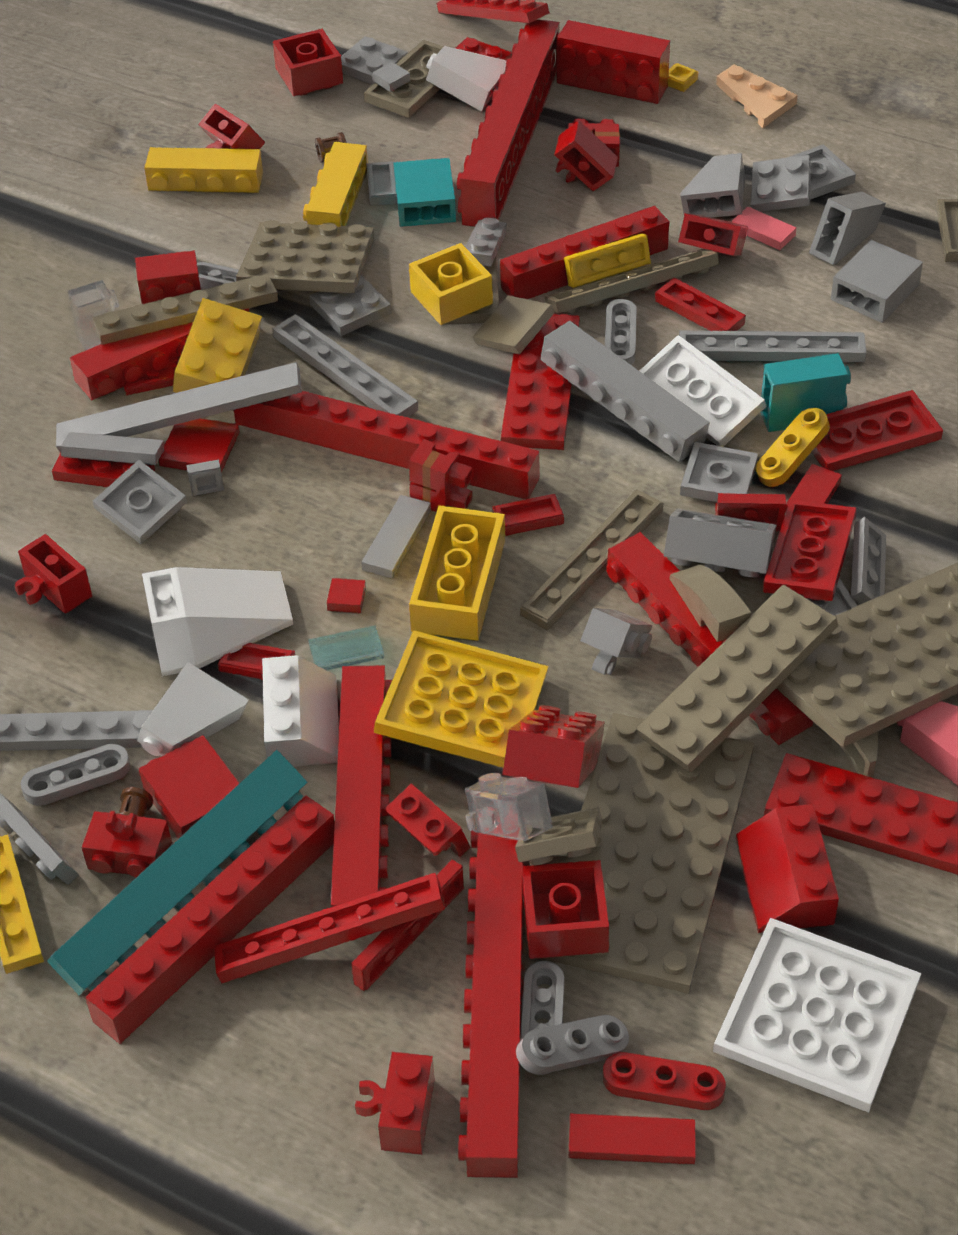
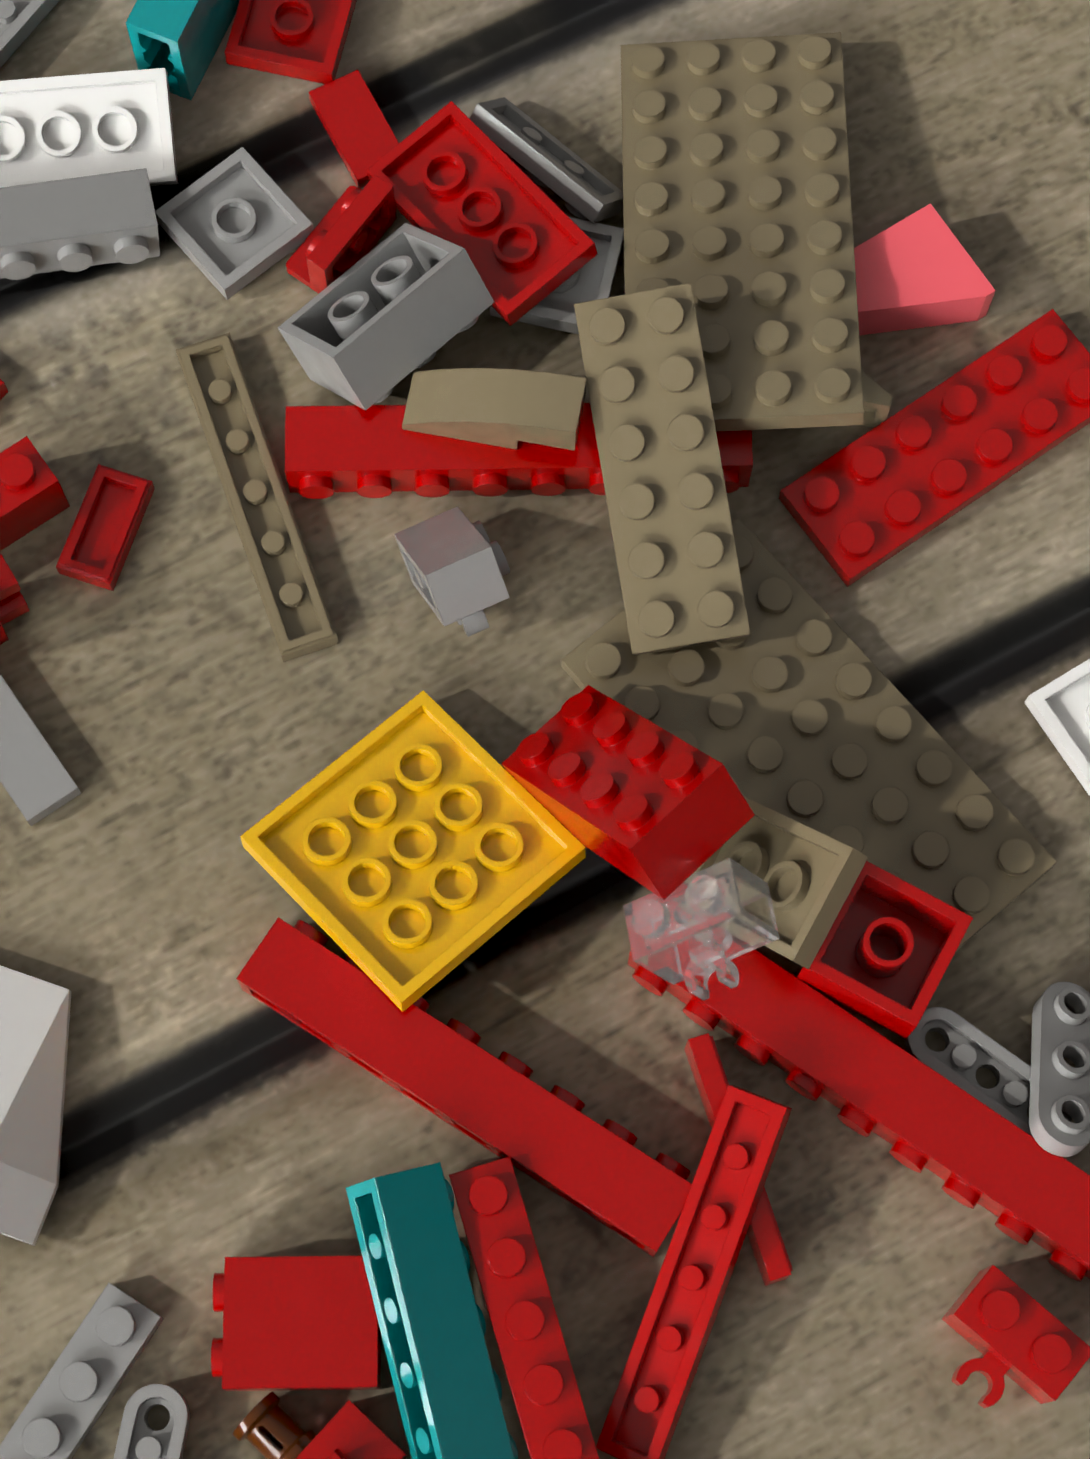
camera: 60 degrees left, 25 degrees up
white slope [137,662,249,756] -> none
red tile [218,643,296,680] -> none
white slope [262,655,339,767] -> none
clear light blue tile [308,625,384,670] -> none
red tile [326,578,366,613] -> none
red bracket [386,783,471,857] -> none
yellow brick [409,506,505,641] -> none
red slope [735,804,839,933] -> none
yellow plate [756,408,830,487] -> none

